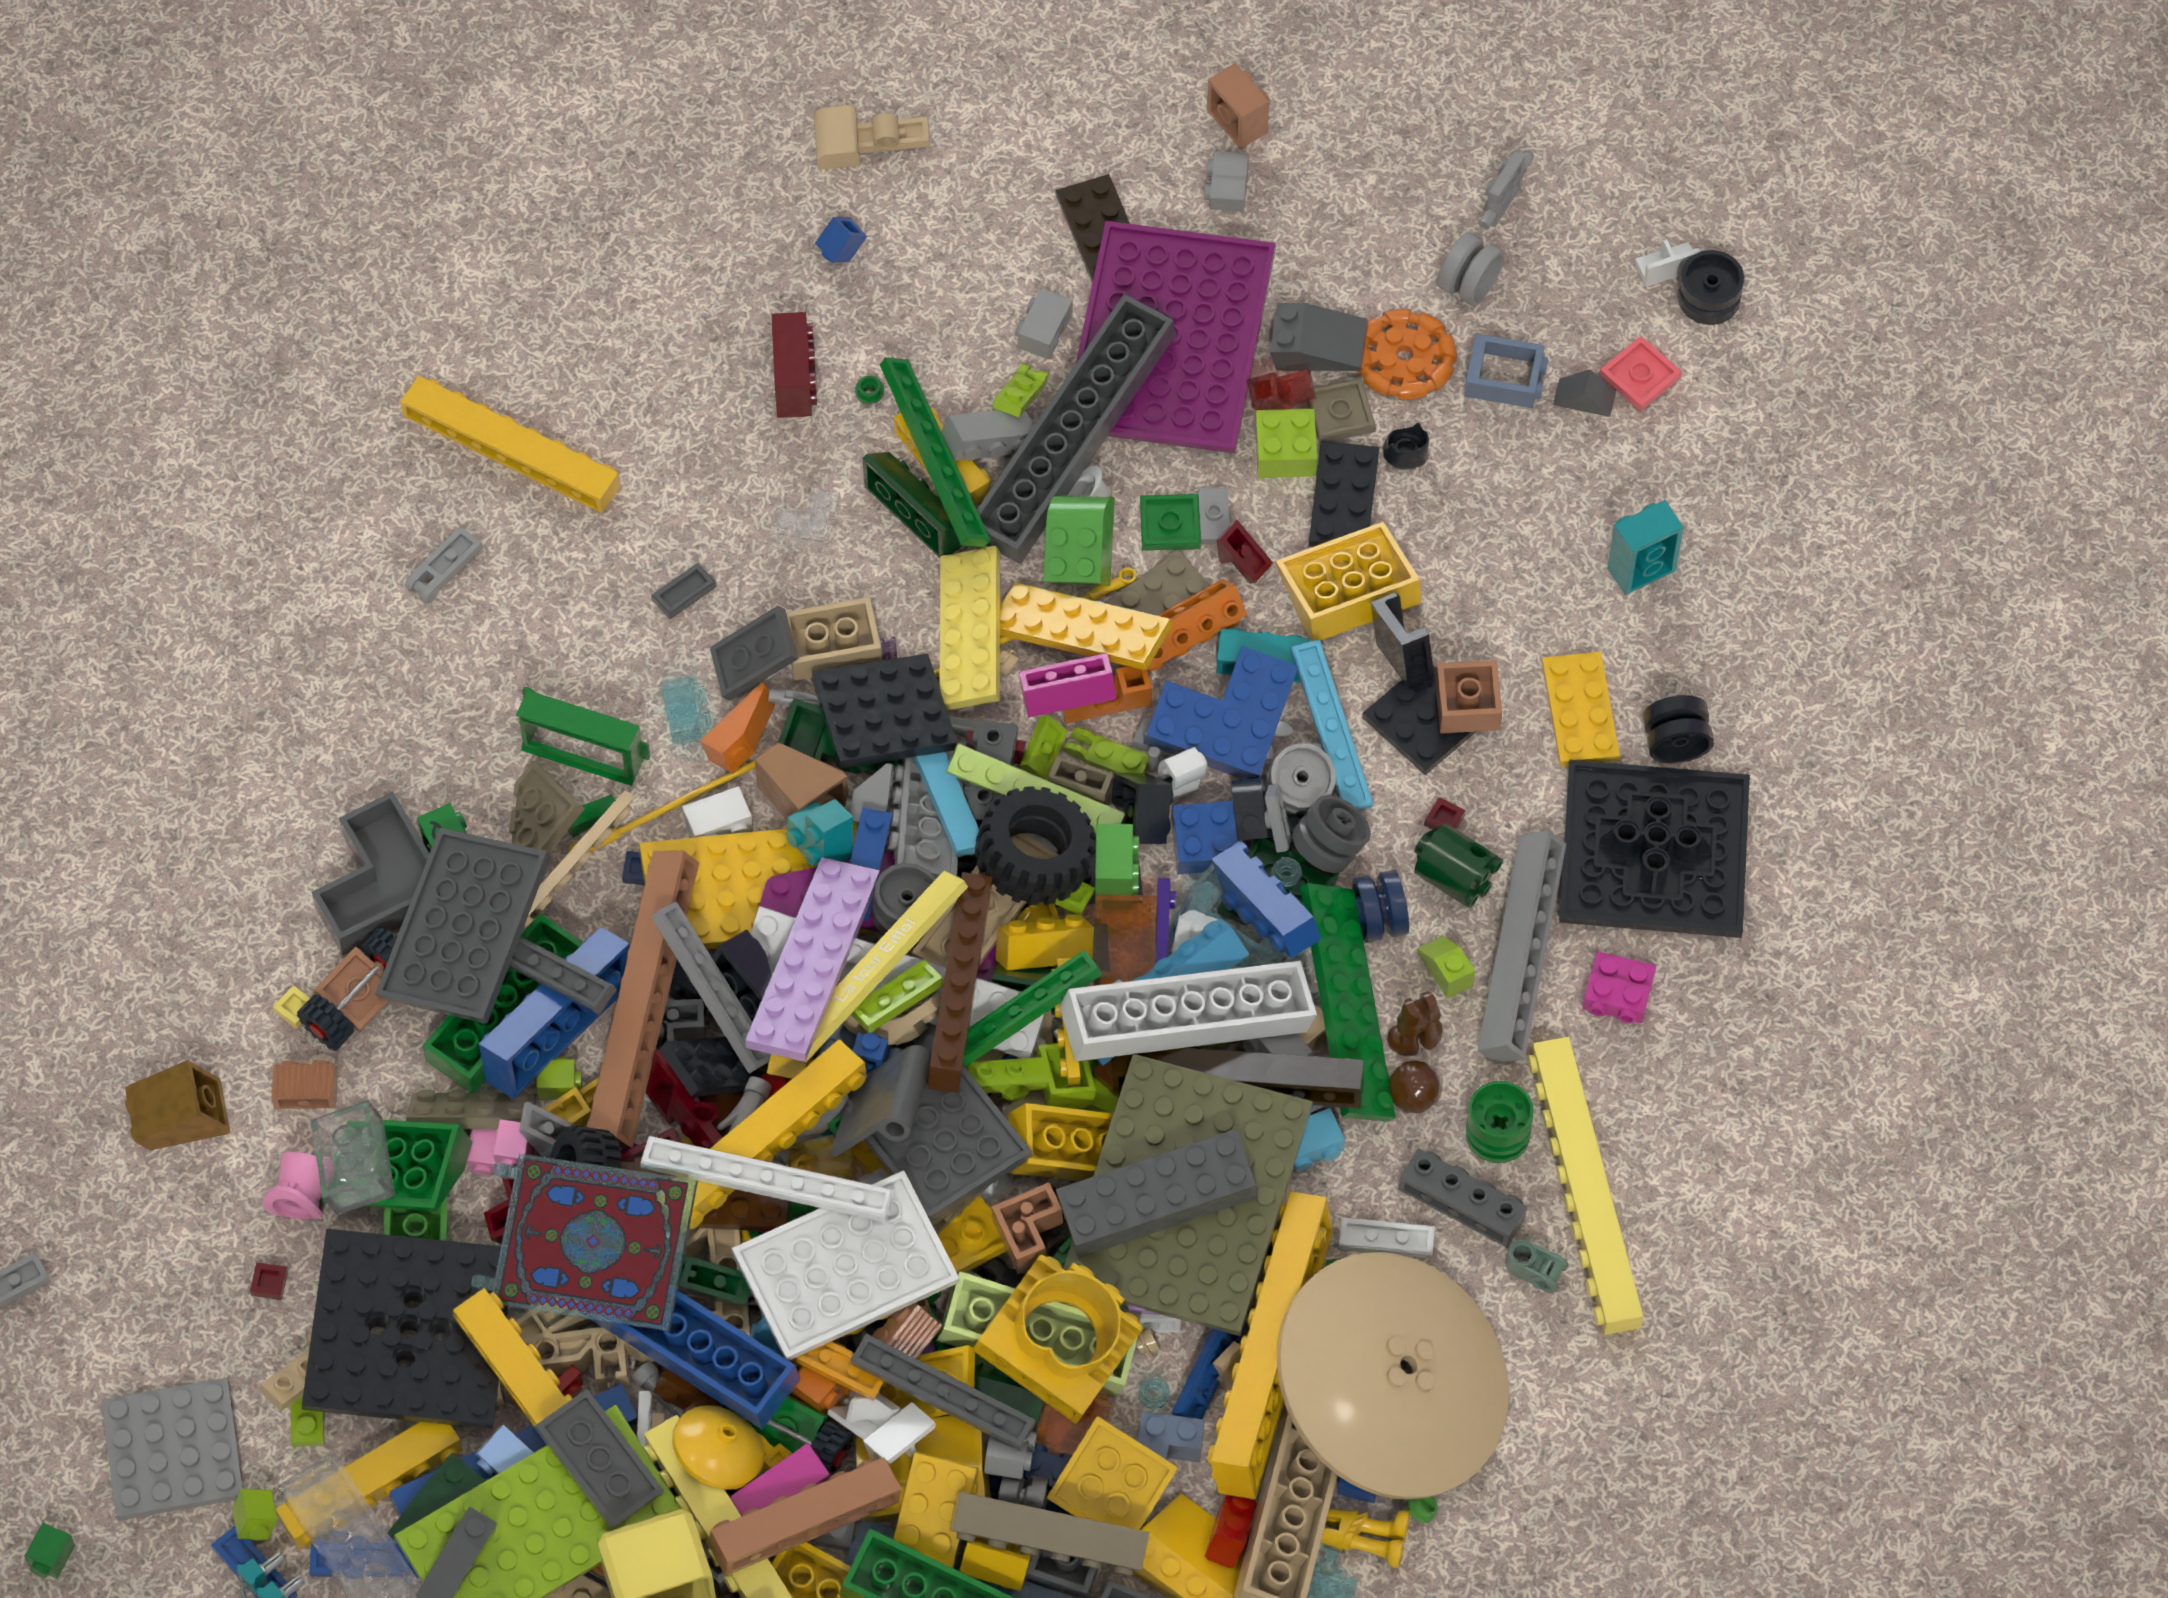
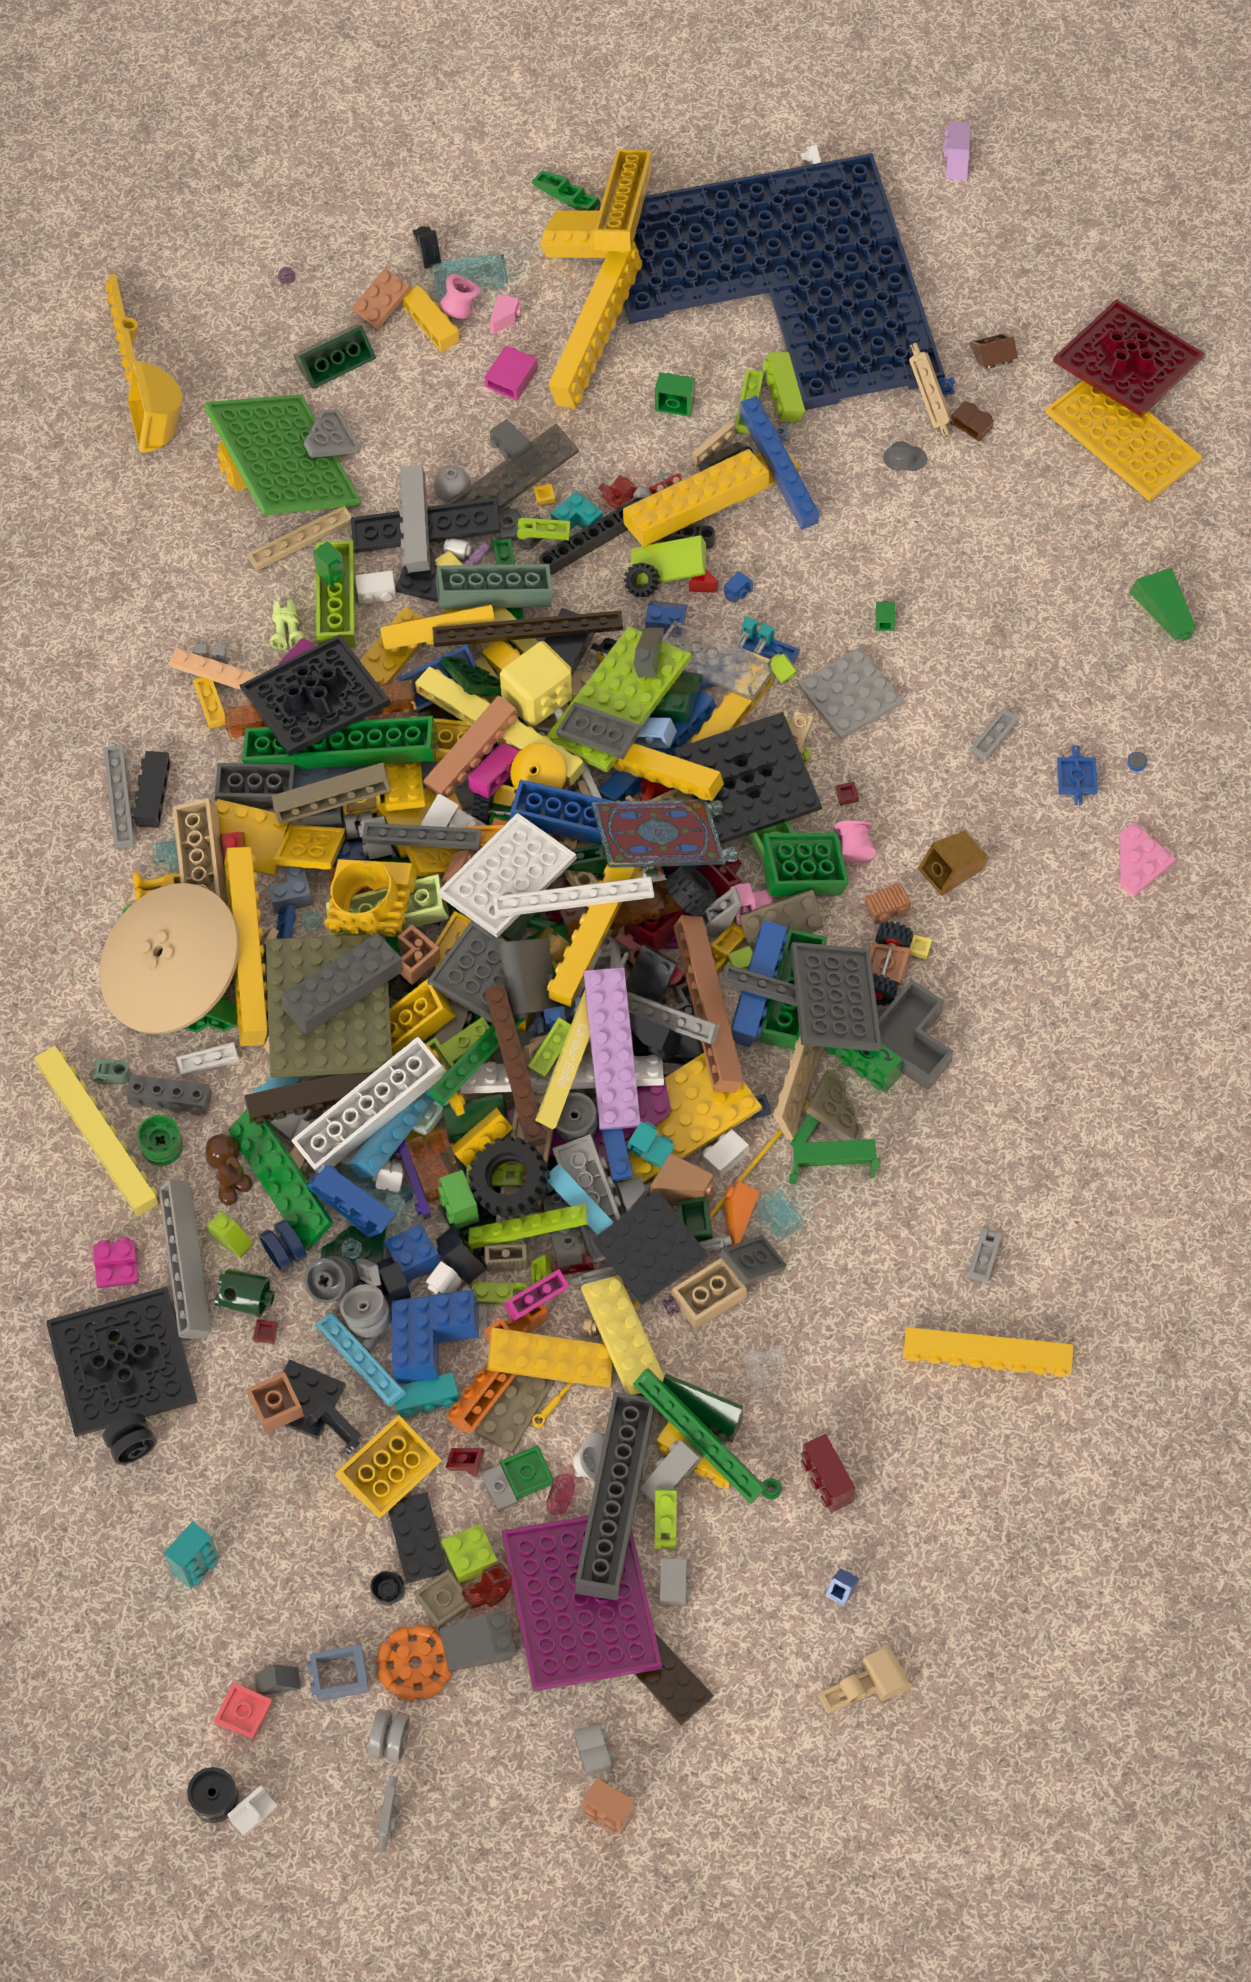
camera: 160 degrees right, 0 degrees up
clear brick [311,1100,395,1215] -> none
dark grey tile [651,563,717,619] -> none
bright green brick [1043,496,1115,586] -> none
yellow plate [1542,651,1620,767] -> none
none -> clear pink plate [546,1474,575,1515]

